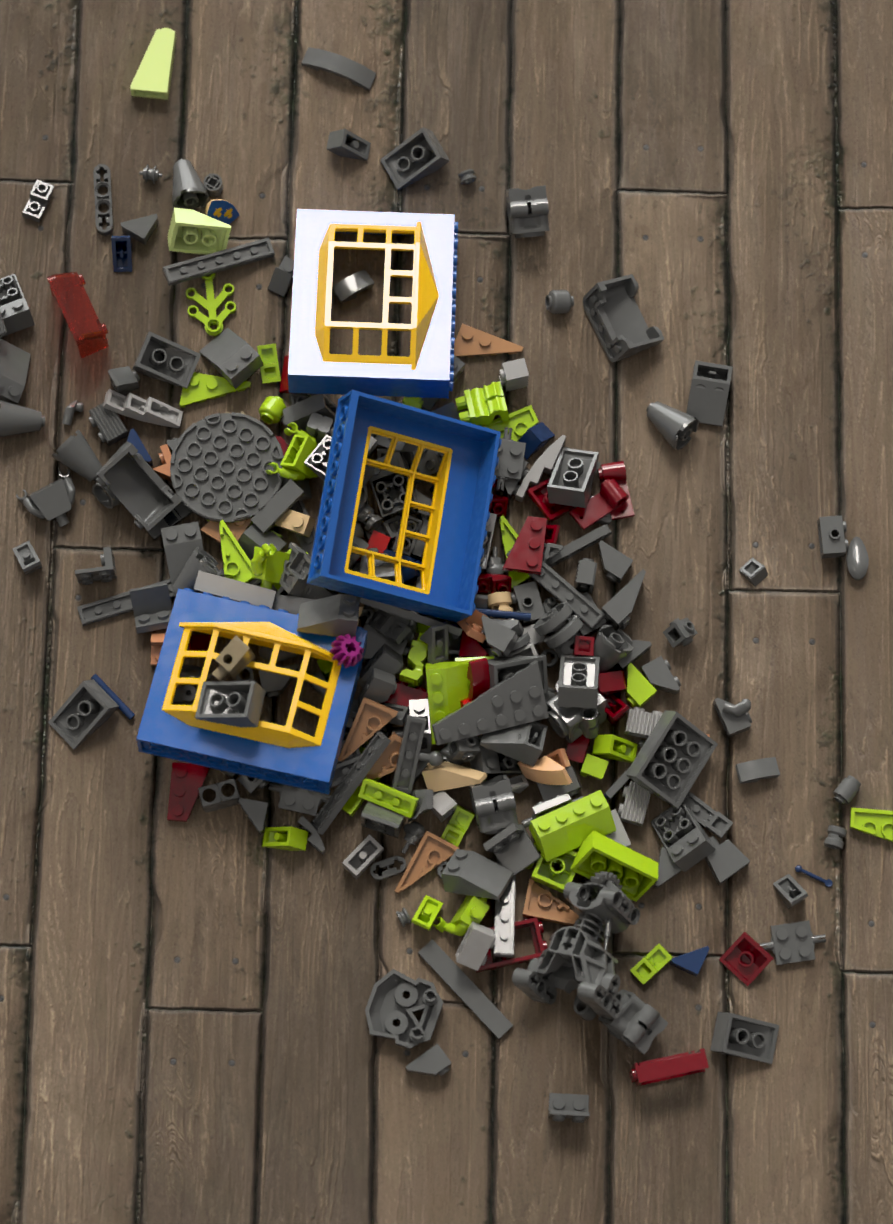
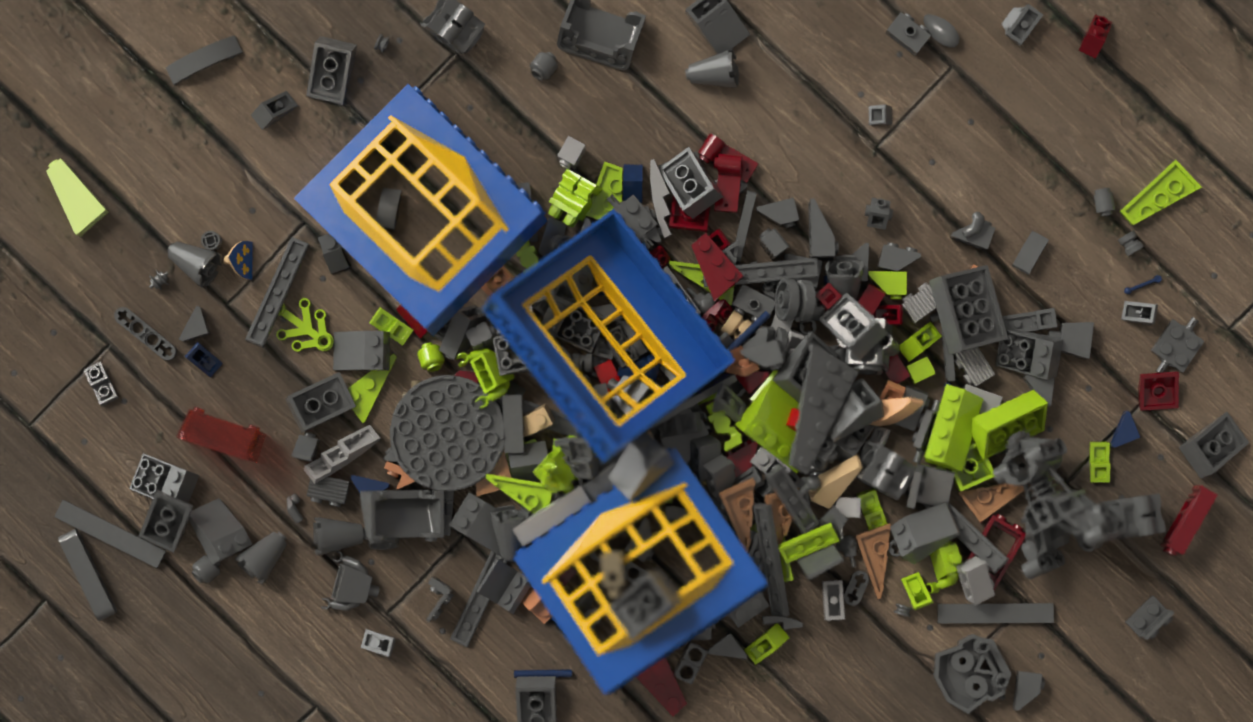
camera: 40 degrees left, 10 degrees up
yellowish green slope [168,208,231,255] -> none
magenta gear [329,634,364,668] -> none
medium nougat wing [454,324,523,357] -> none
dark red slope [467,658,490,701] -> none

